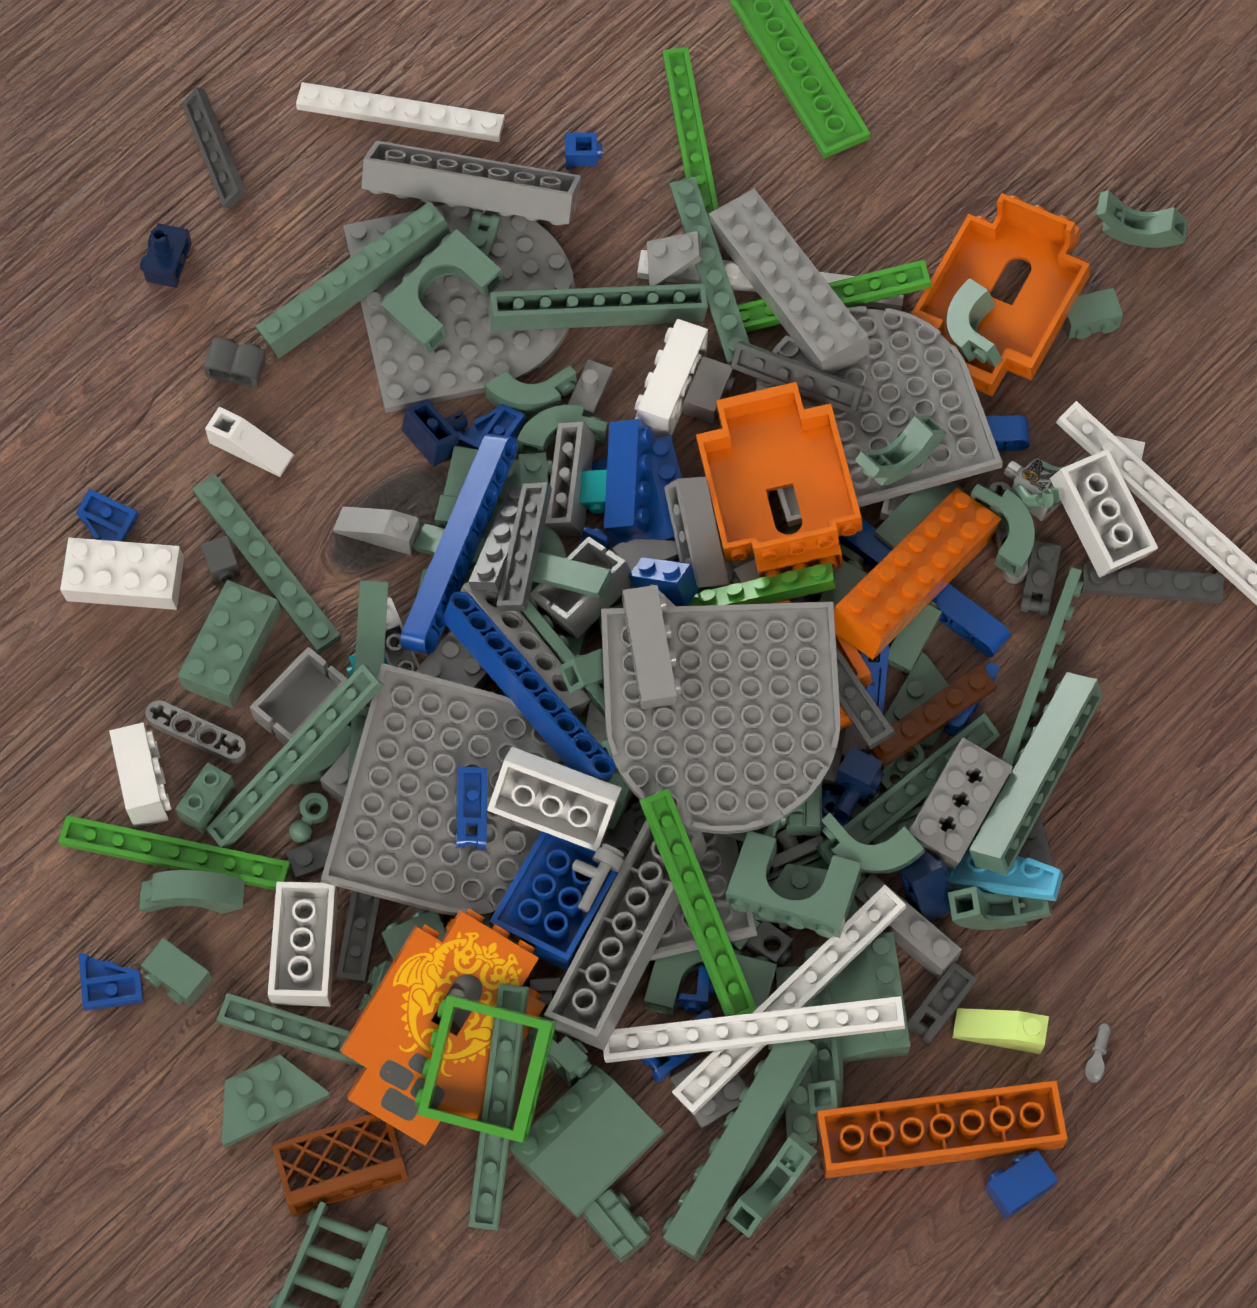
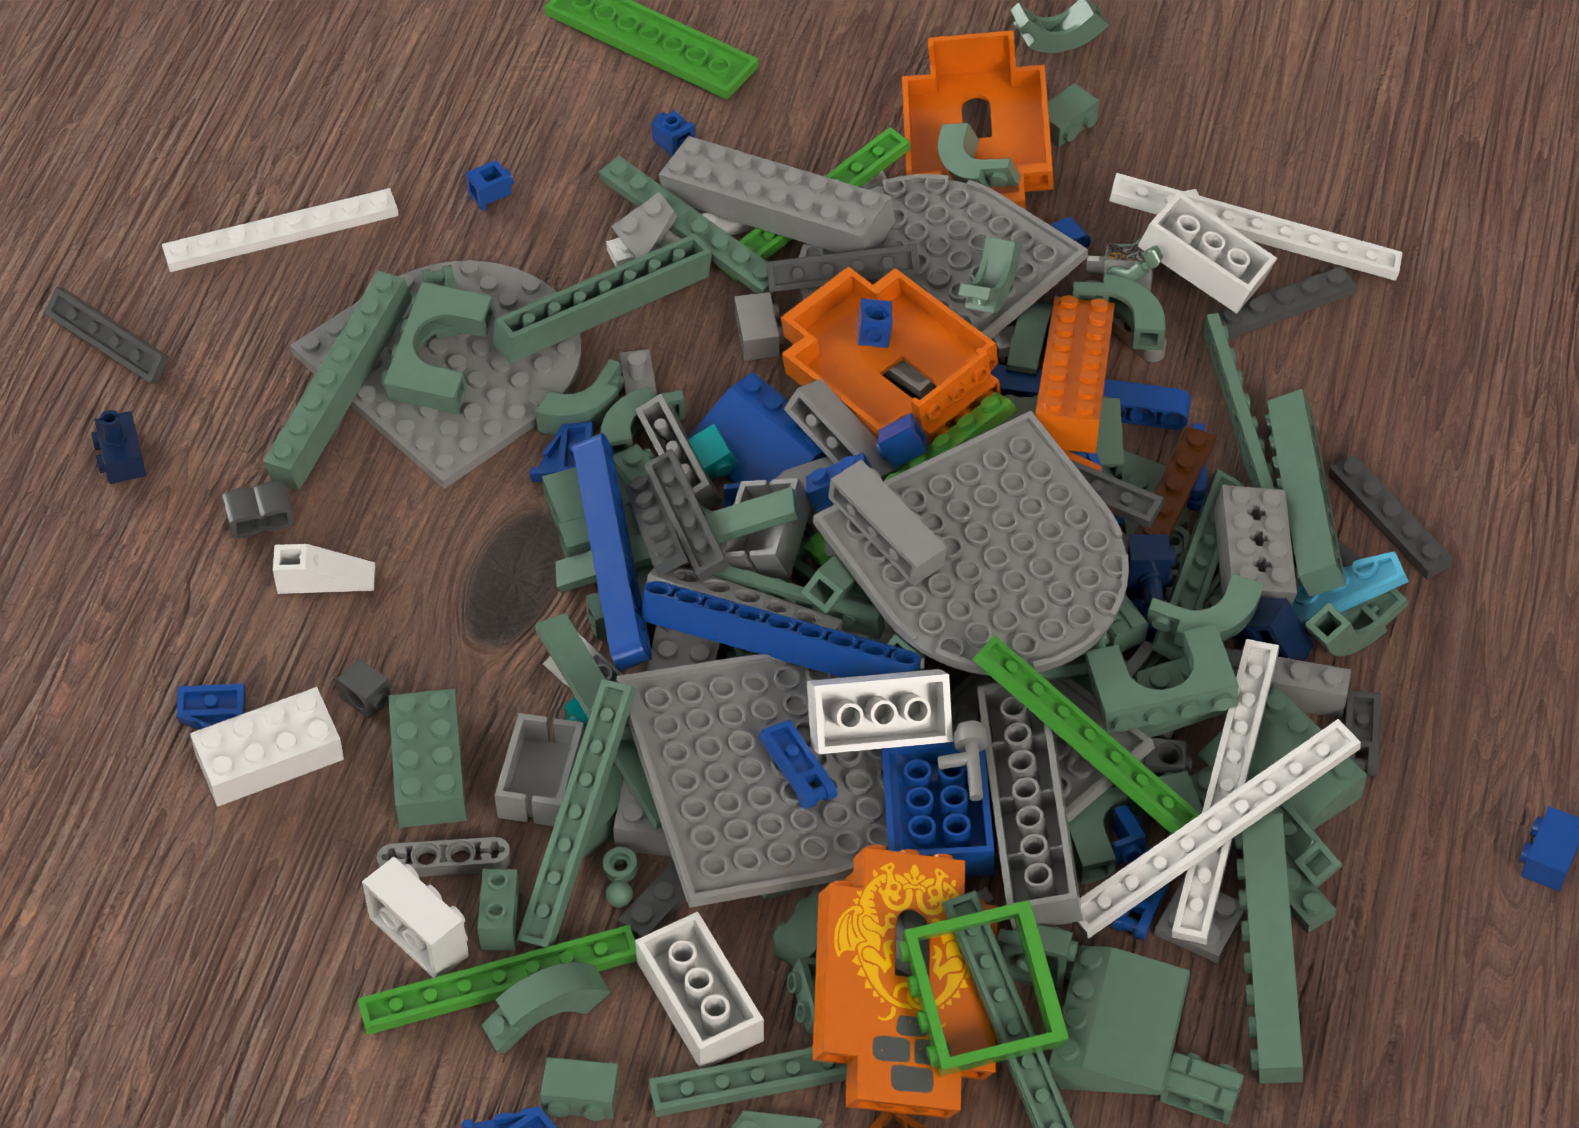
camera: 30 degrees left, 15 degrees down
sand green plate [192,474,341,654] -> none
light grey slope [333,506,420,556] -> none
dark grey plate [336,891,382,984] -> none
light grey brick [361,141,581,225] -> none
dark blue brick [402,399,468,467] -> none
blue brick [604,419,653,536] -> none
white brick [635,319,708,439] -> none
bright green plate [662,47,719,220] -> none
sand green arch [725,1132,818,1238] -> none
orange brick [816,1080,1068,1179] -> none
yellowish green slope [952,1008,1049,1054] -> none
dark grey plate [1019,540,1061,617] -> none
light grey piece [1085,1023,1111,1083] -> none
none -> blue brick [652,110,696,157]
none -> blue brick [857,298,893,348]
none -> blue brick [876,413,928,468]
none -> dark grey plate [1329,455,1454,579]

